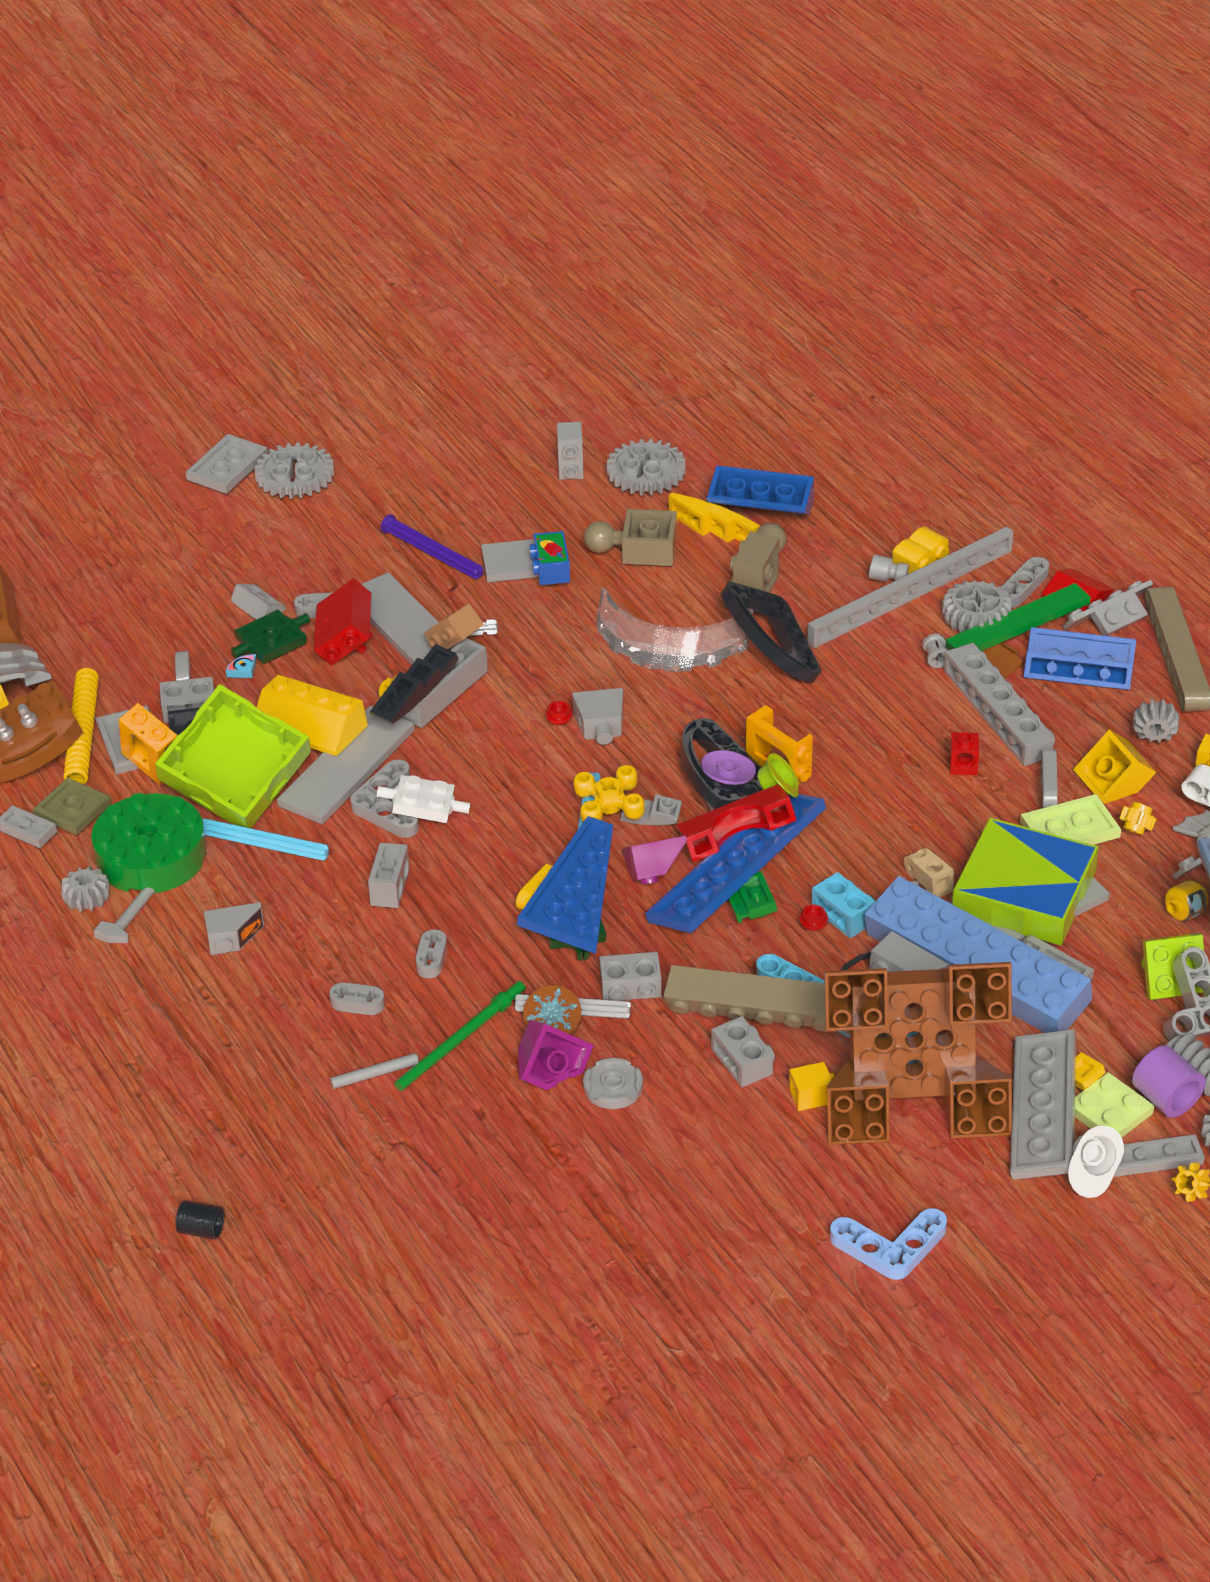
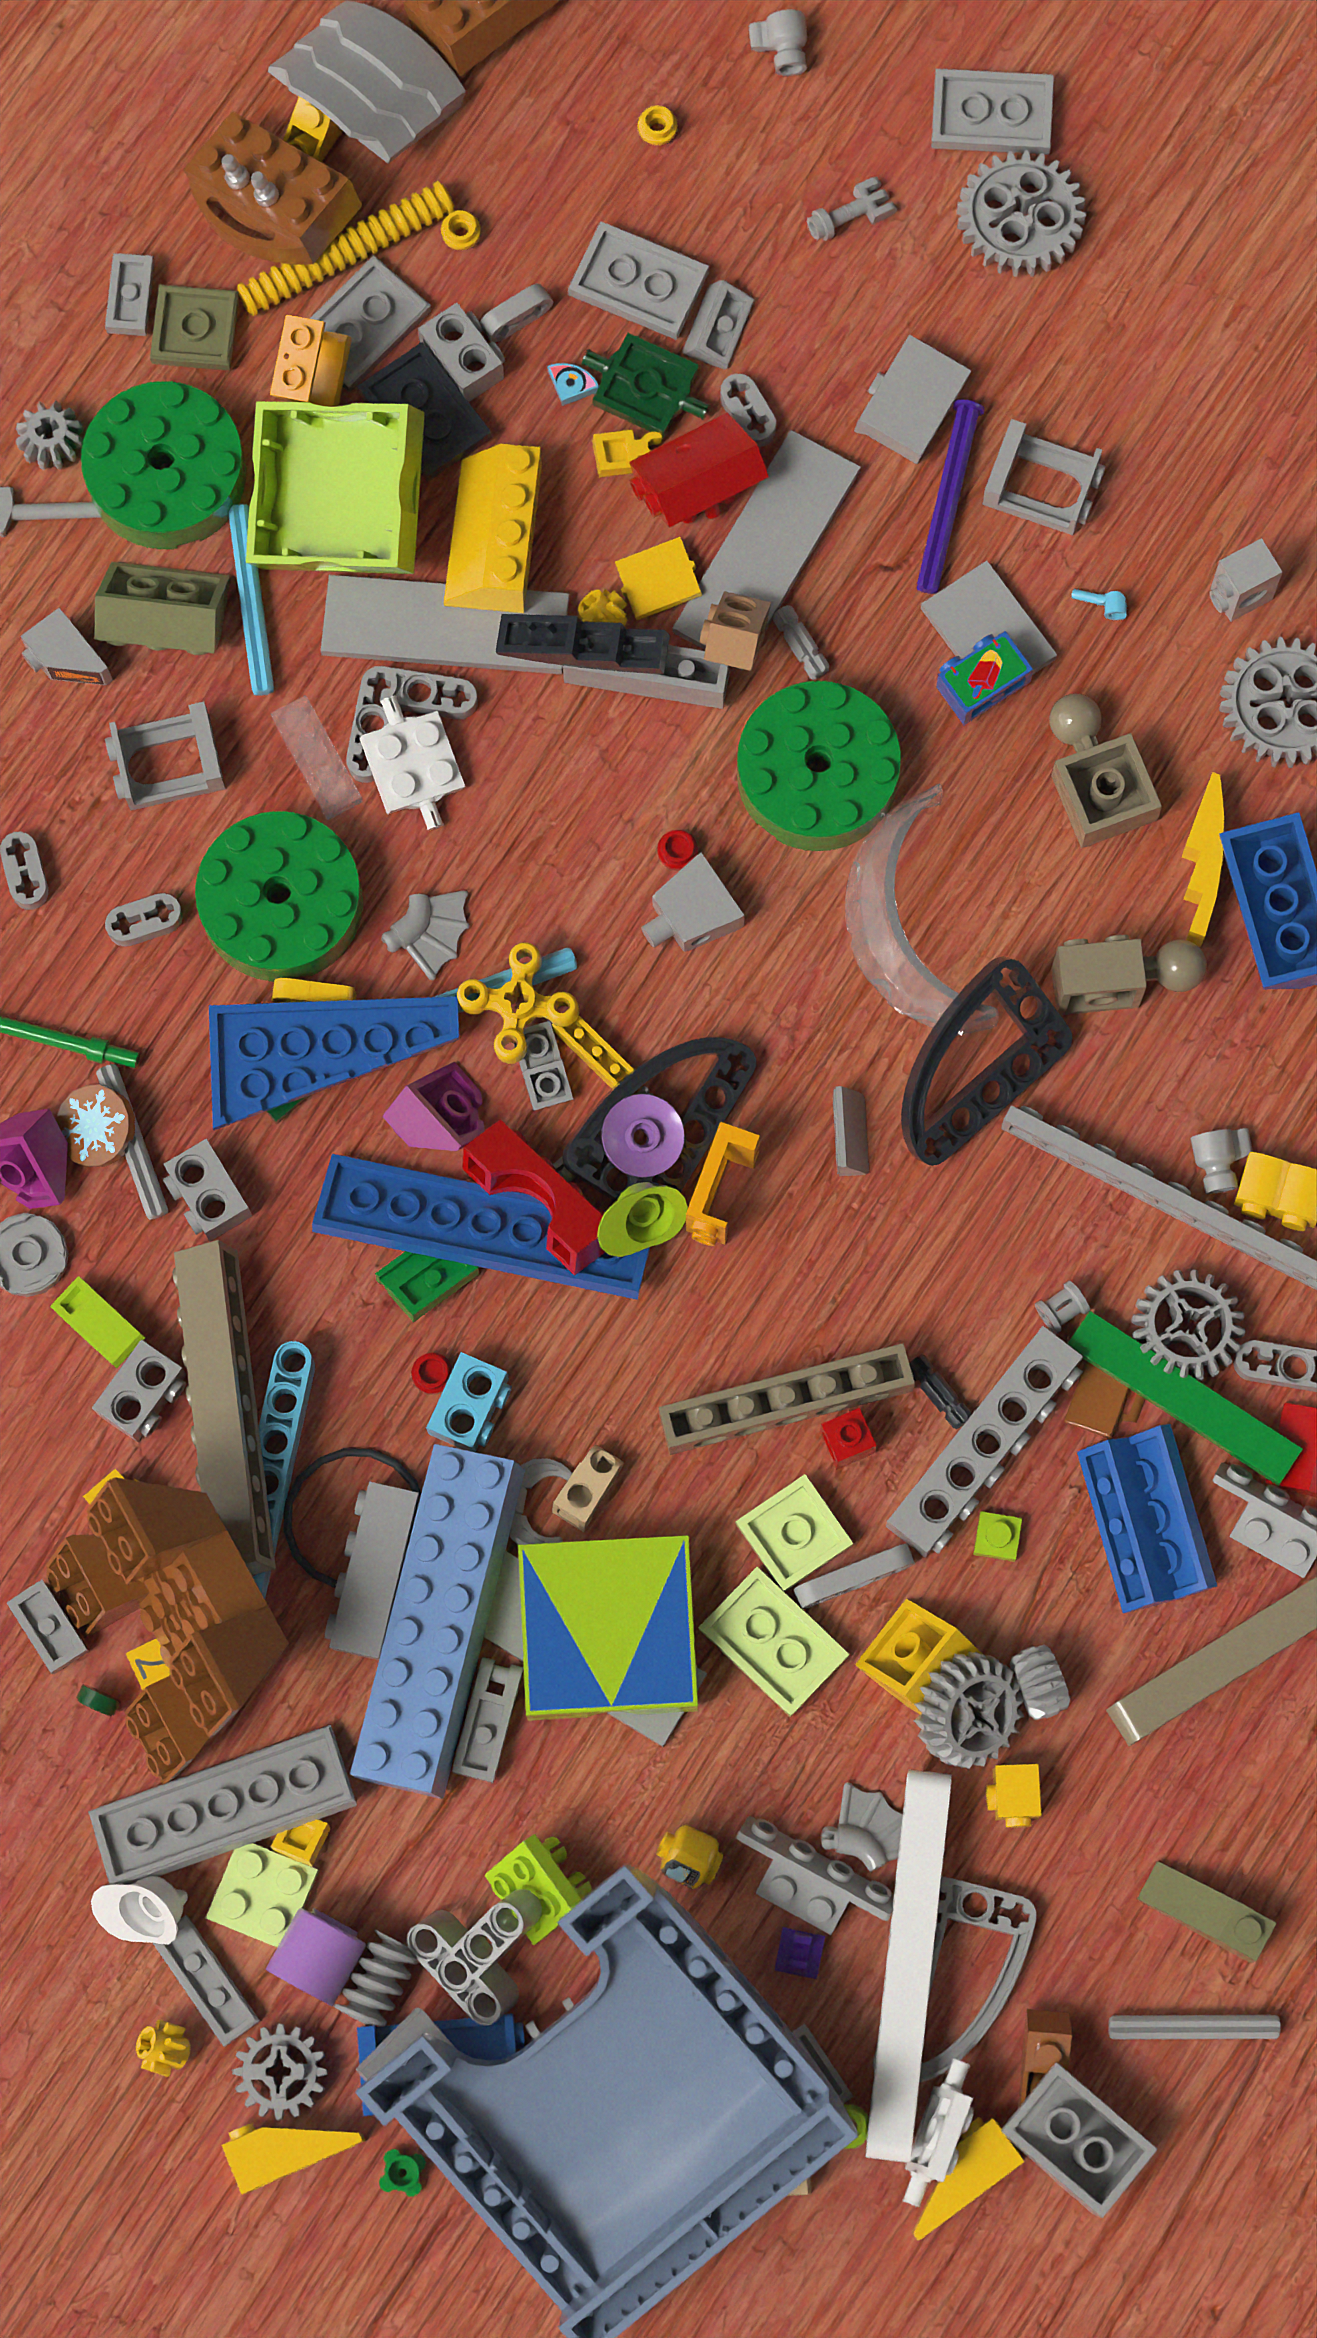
camera: 65 degrees right, 35 degrees up
light grey brick [368,842,410,908] -> none
yellow gear [1119,802,1156,835] -> none
none -> light grey plate [6,1579,89,1675]
none -> lime slope [50,1276,145,1368]
none -> dark green tile [76,1684,121,1717]
none -> olive slope [94,562,230,655]
none -> light grey panel [105,702,225,811]
none -> yellow tile [126,1638,170,1690]
none -> green brick [195,811,363,982]
none -> clear plate [270,695,363,820]
none -> light grey arm [381,890,469,980]
none -> yellow plate [441,211,481,250]
none -> yellow piece [552,1008,634,1089]
none -> light grey plate [568,221,709,340]
none -> yellow plate [592,430,662,477]
none -> yellow piece [615,537,702,621]
none -> yellow plate [638,106,677,145]
none -> dark tan brick [659,1343,915,1455]
none -> yellowish green plate [735,1474,853,1592]
none -> green brick [737,681,901,851]
none -> light grey piece [749,10,808,76]
none -> light grey hinge [807,176,897,240]
none -> light grey slope [833,1086,869,1176]
none -> light grey container [854,334,971,464]
none -> black axle [909,1355,972,1429]
none -> light grey gear [914,1652,1024,1769]
none -> lime plate [973,1512,1022,1562]
none -> light grey panel [982,419,1106,535]
none -> medium azure hand [1071,589,1127,620]

